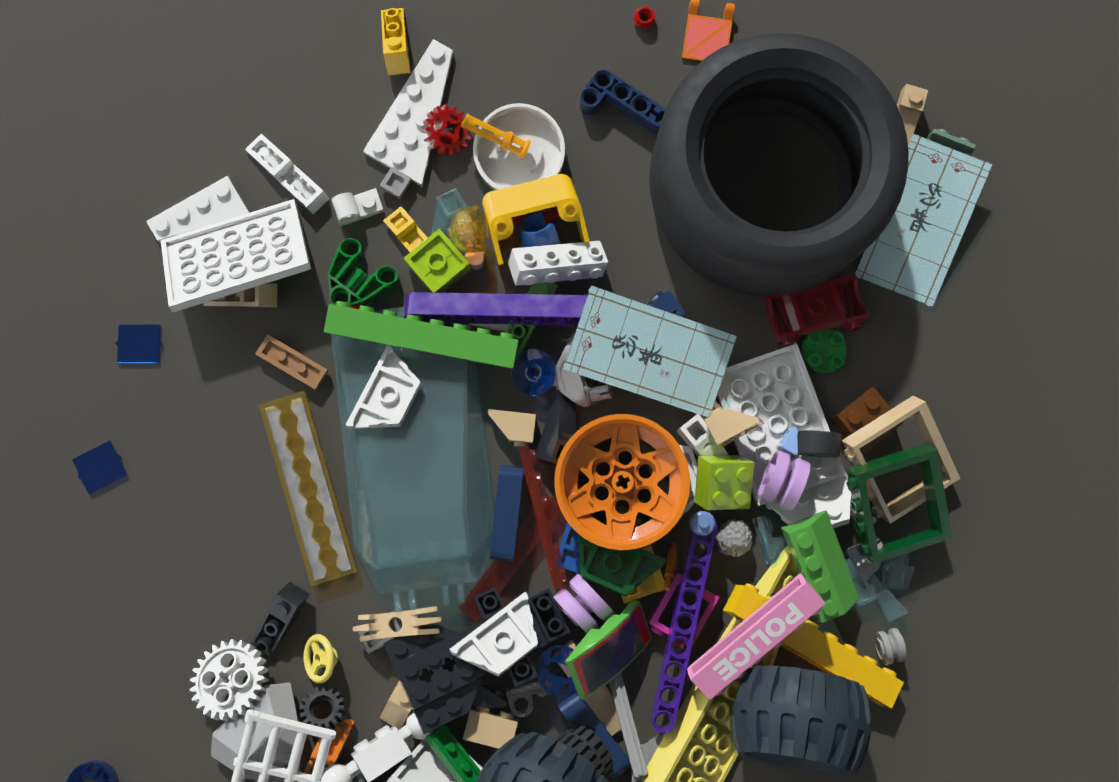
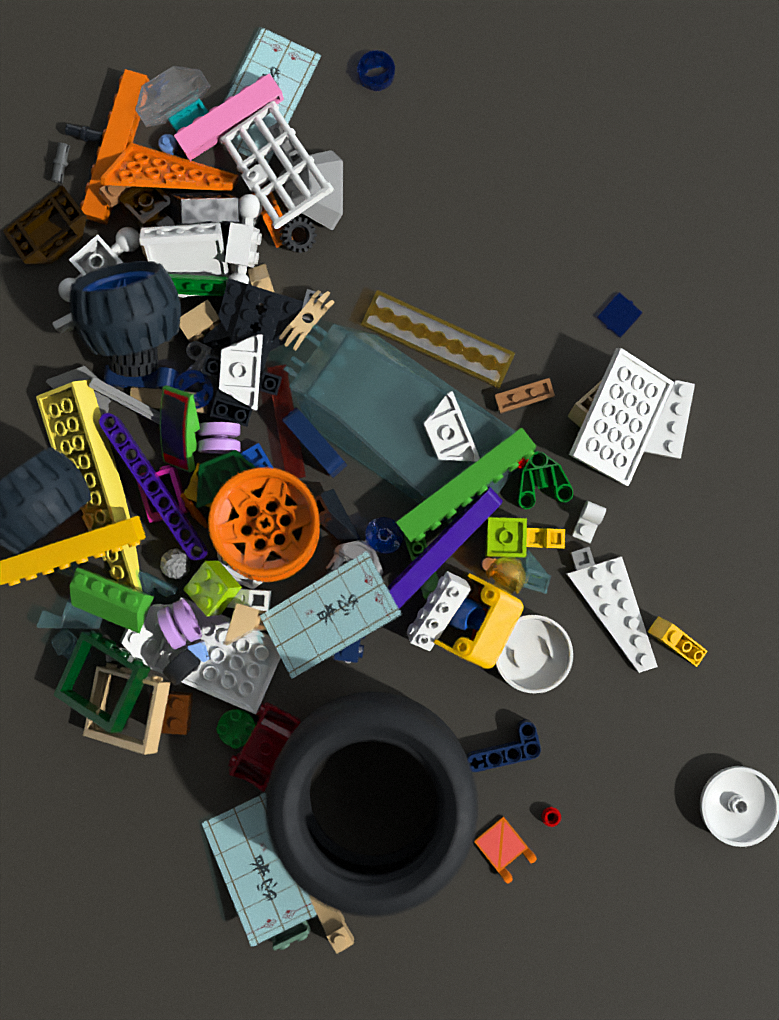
camera: 145 degrees right, 5 degrees up
clear blue piece [72,440,127,494] -> none
white gear [190,639,269,721] -> none
white slope [245,134,329,214] -> none
black slope [251,581,310,660] -> none
light yellow piece [304,634,338,684] -> none
red gear [422,104,471,156] -> none
light orange pin [461,113,531,160] -> none
tan slope [488,409,536,448] -> none
clear red plate [519,445,567,589] -> none
bright pink brick [687,573,826,700] -> none
medium blue piece [690,511,715,536] -> none
black sticker [846,537,887,583] -> none
light grey wheel [875,628,906,666] -> none

